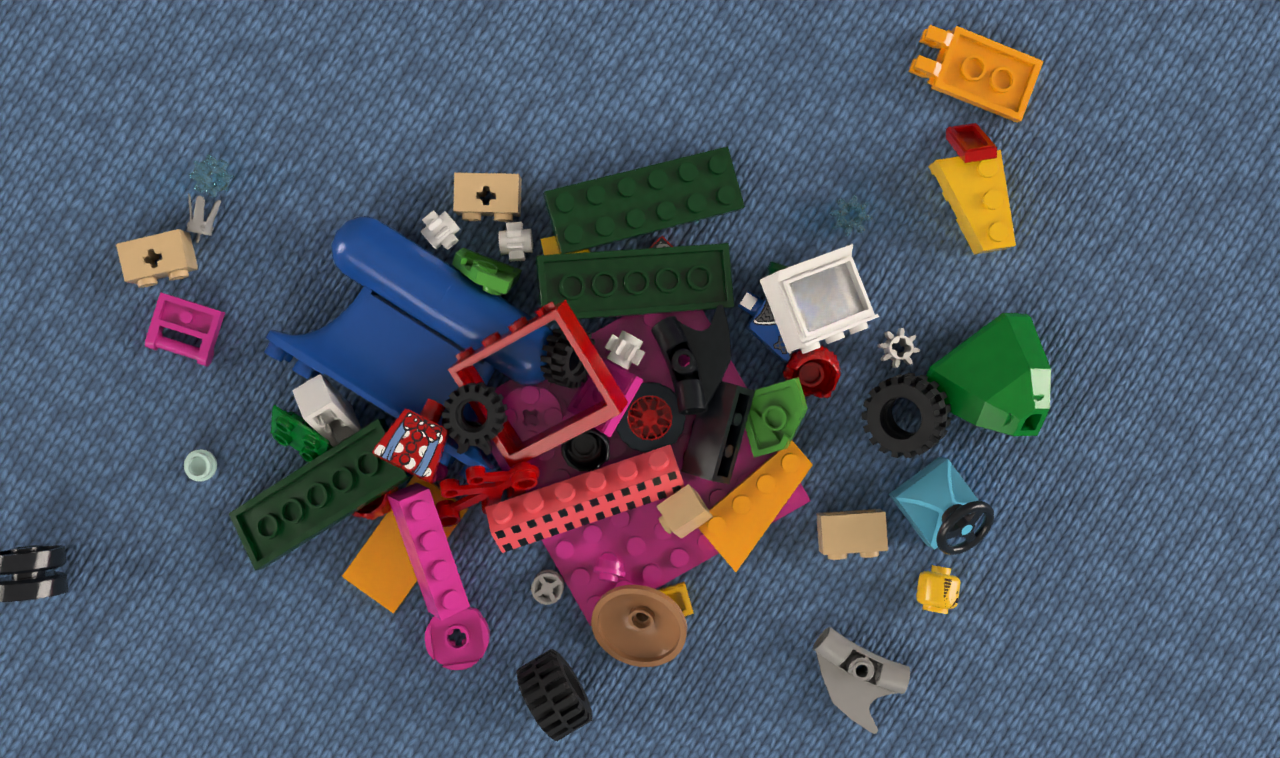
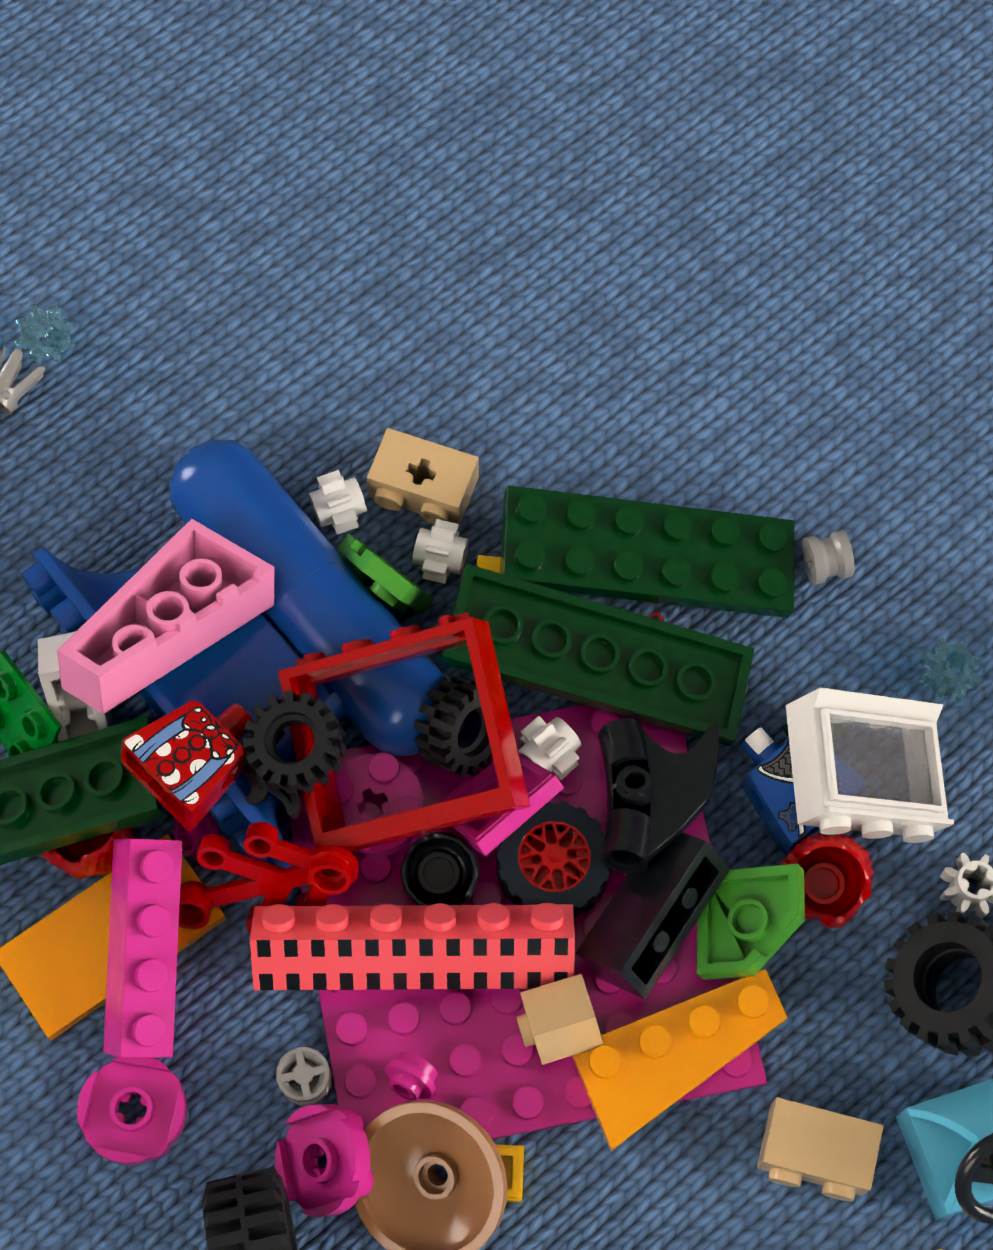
camera: 20 degrees right, 20 degrees down
none -> bright pink wedge [57,519,274,714]
none -> dark pink plate [275,1104,374,1217]
none -> light grey wheel [802,530,855,585]

